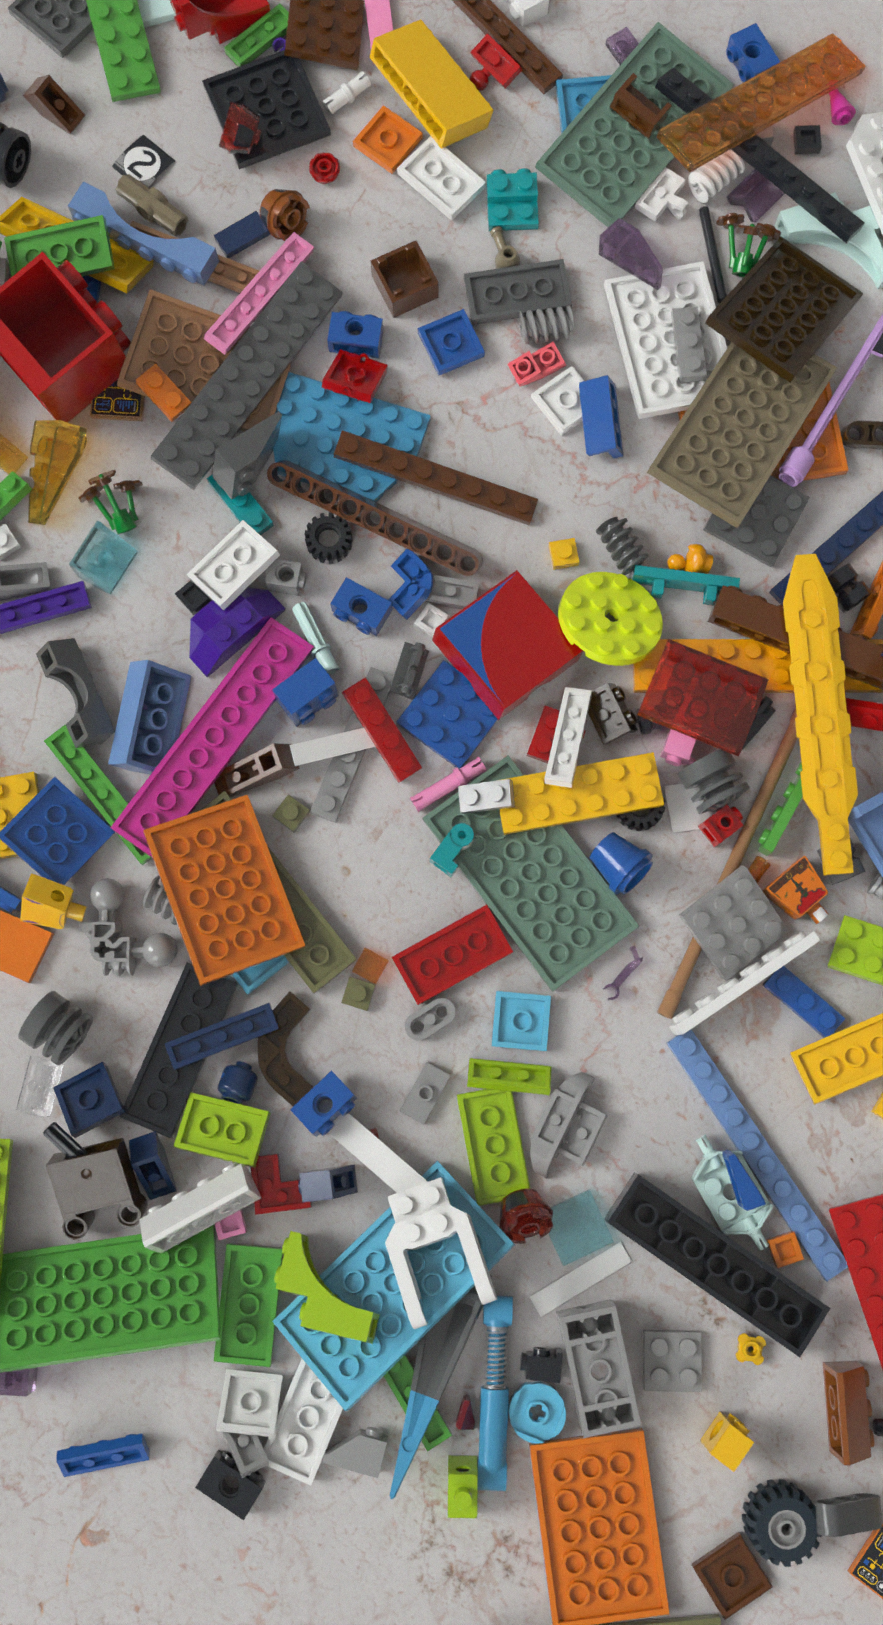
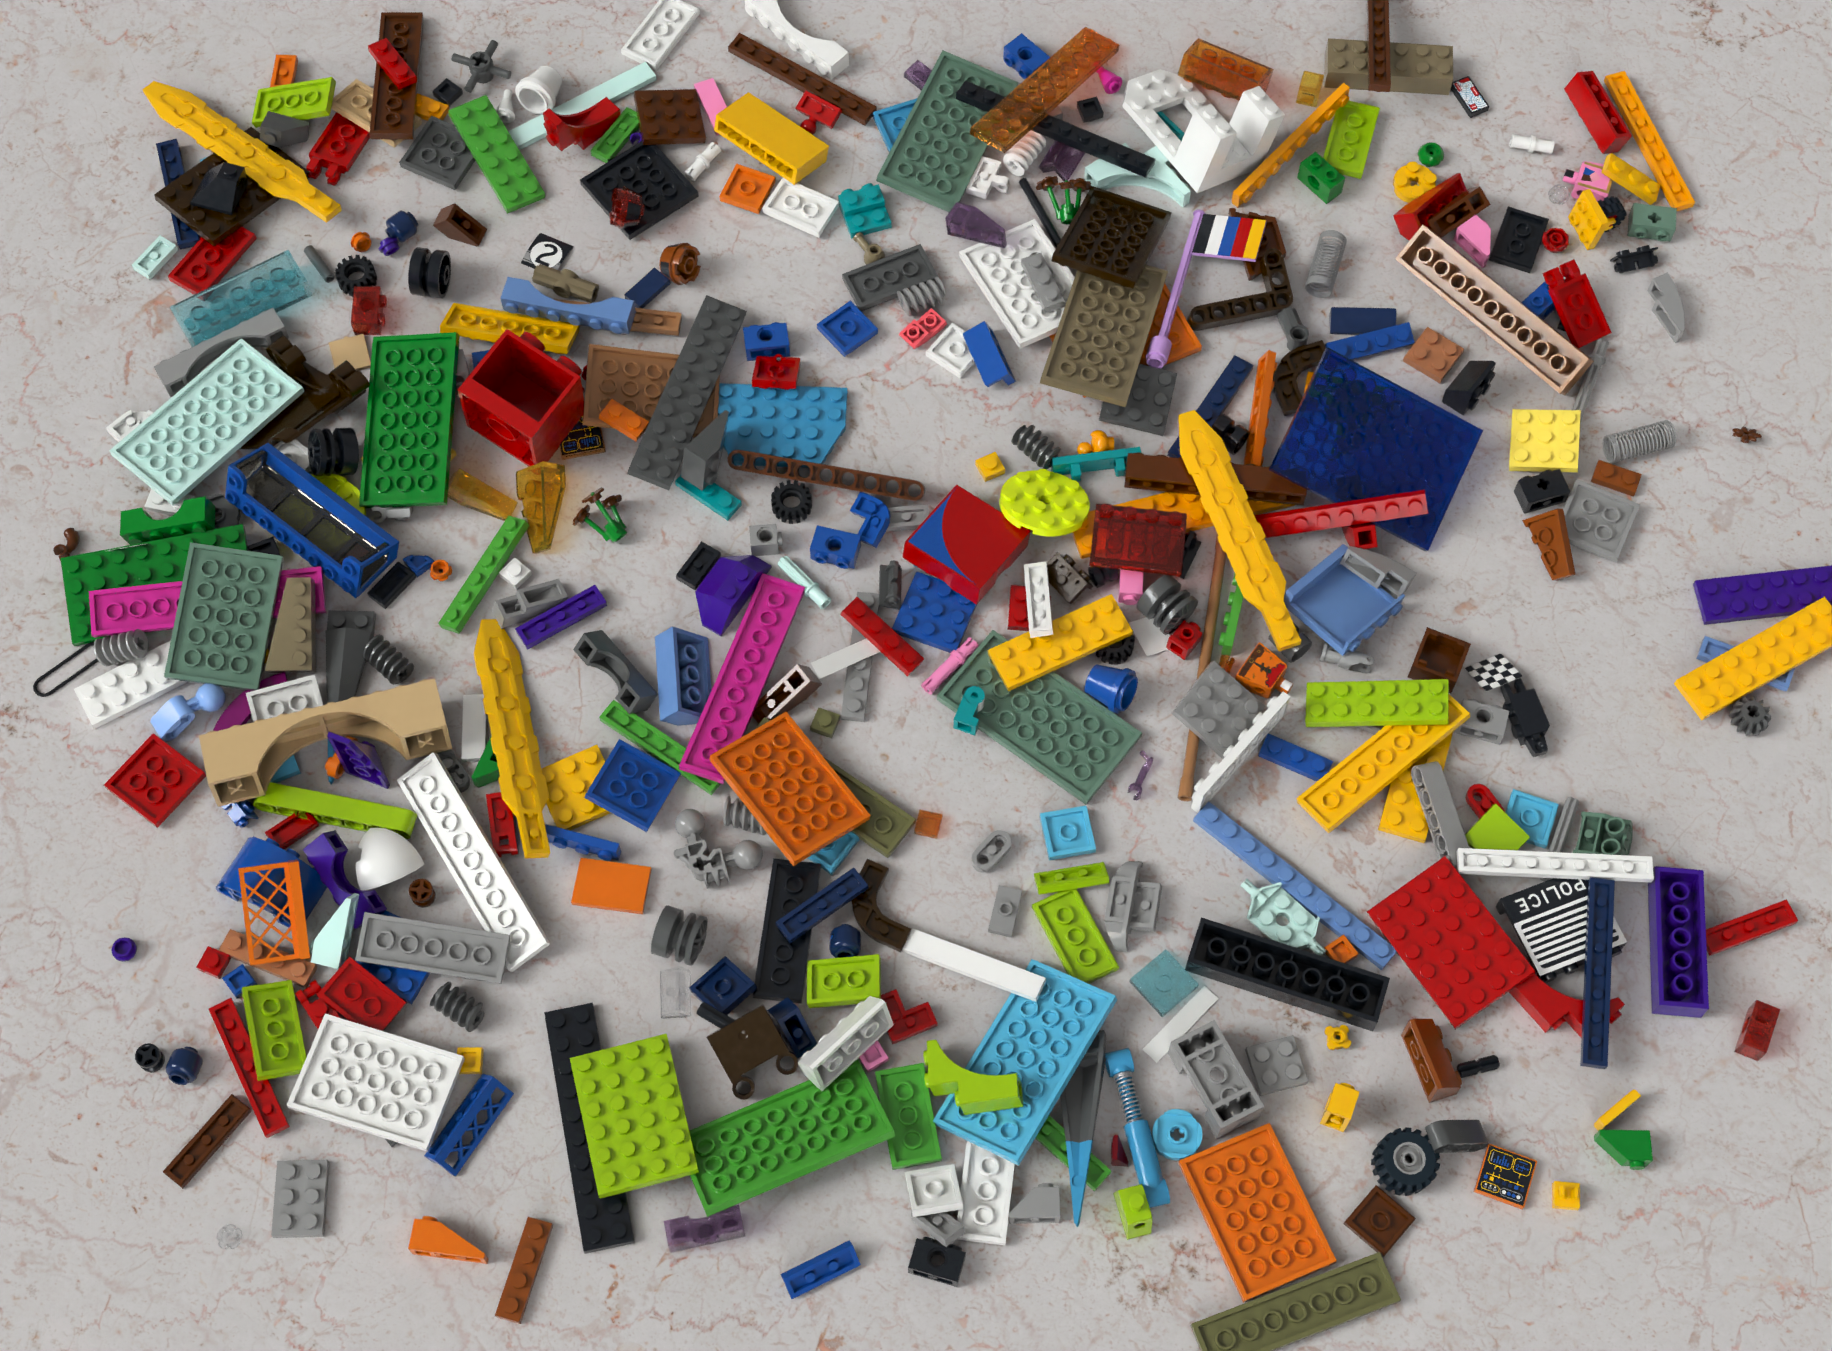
camera: 15 degrees left, 15 degrees down
bright green plate [4,215,115,277] -> none
yellow torso [20,873,87,929] -> none
clear light blue slope [69,521,138,595] -> none
white plate [187,520,280,610] -> none
bright pink plate [204,232,314,355] -> none
blue brick [272,658,339,727] -> none
blue brick [290,1070,357,1137] -> none
slope [298,1164,358,1202] -> none
red plate [309,153,340,184] -> none
reddish brown plate [334,430,538,525] -> none
olive plate [341,977,376,1011] -> none
reddish brown container [370,240,439,318] -> none
white plate [385,1177,497,1330] -> none
red plate [392,904,513,1005] -> none
white tile [414,602,450,638] -> none
plate [458,779,515,814] -> none
clear red cone [499,1189,553,1244] -> none
black brick [520,1347,563,1383] -> none
reddish brown panel [610,73,672,139] -> none
blue slope [722,1150,766,1211] -> none

